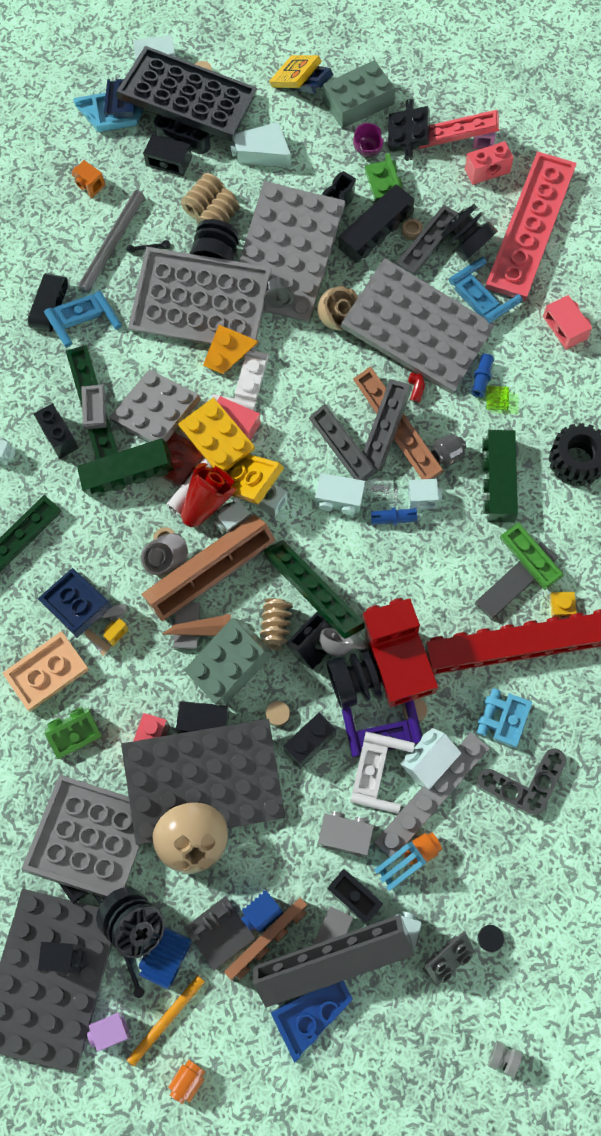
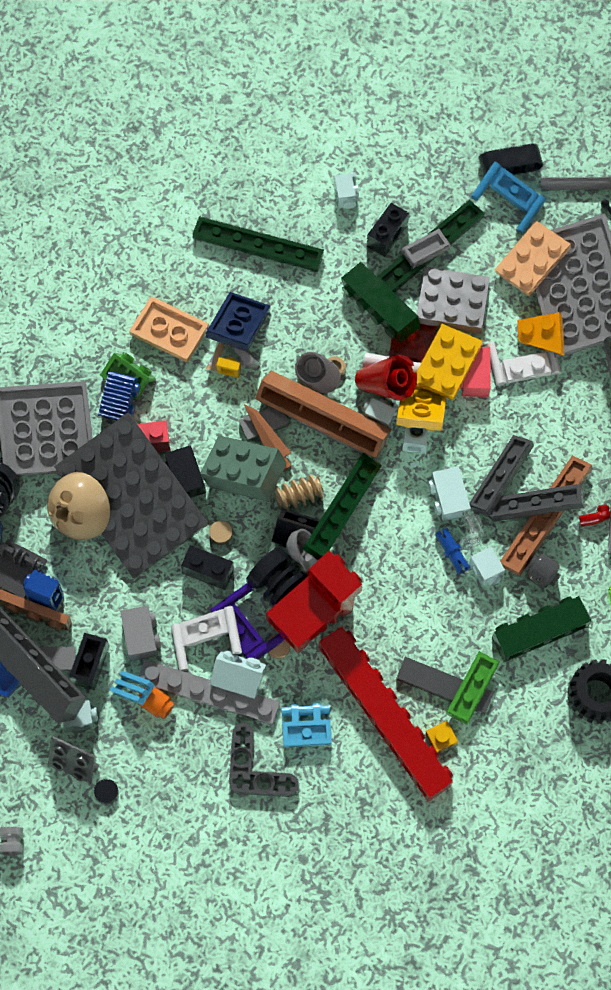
camera: 60 degrees right, 0 degrees up
none -> blue brick [98,371,140,421]
none -> light nougat plate [494,221,571,296]

